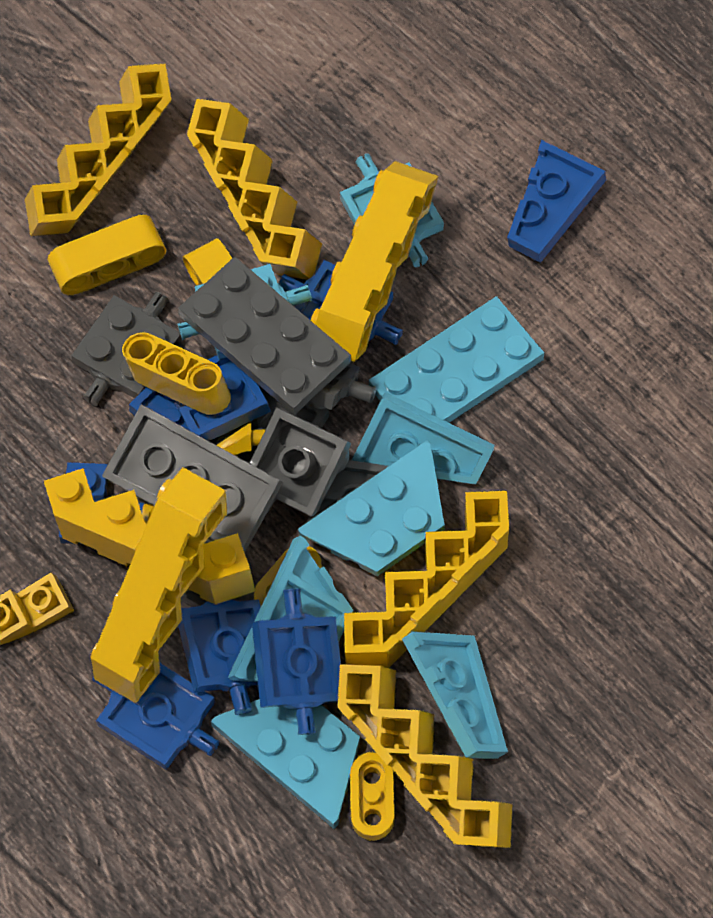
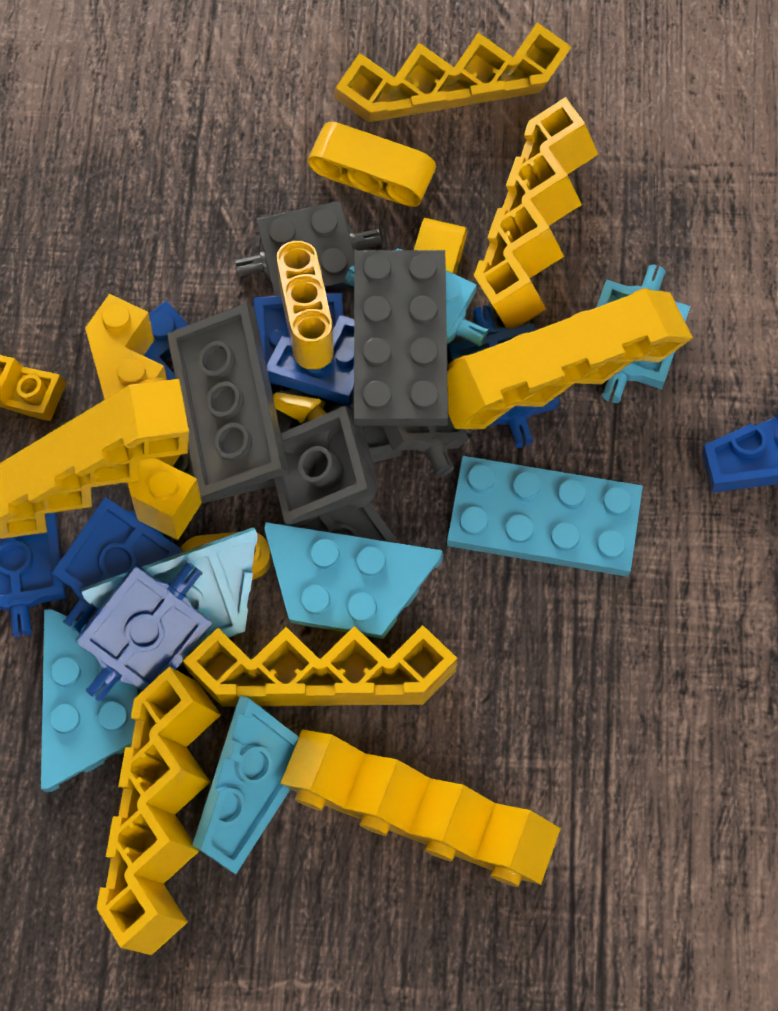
camera: 45 degrees right, 5 degrees up
yellow plate [350,752,394,840] -> none
medium azure wing [352,392,495,484] -> none
none -> yellow brick [280,729,561,887]

